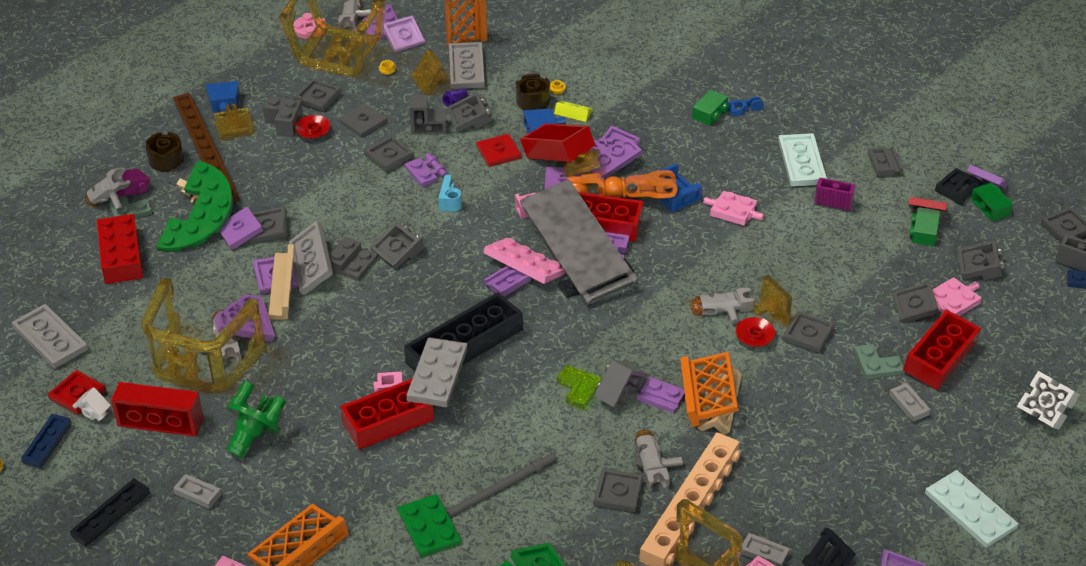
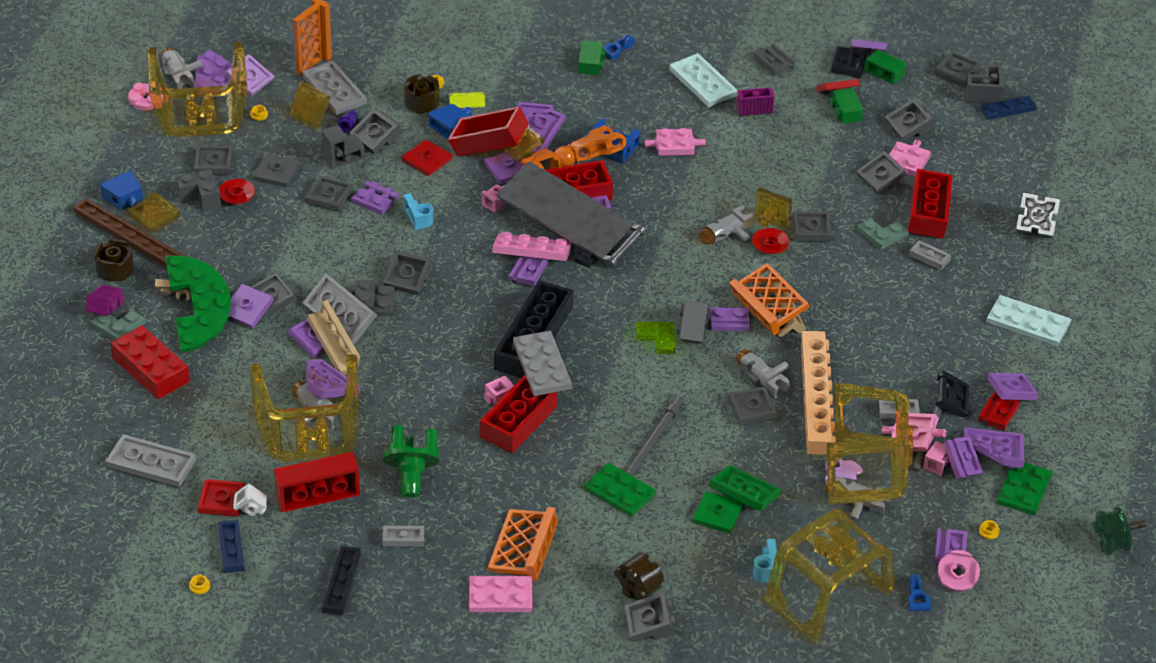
camera: 30 degrees left, 0 degrees up
light grey piece [85,167,131,210] -> none

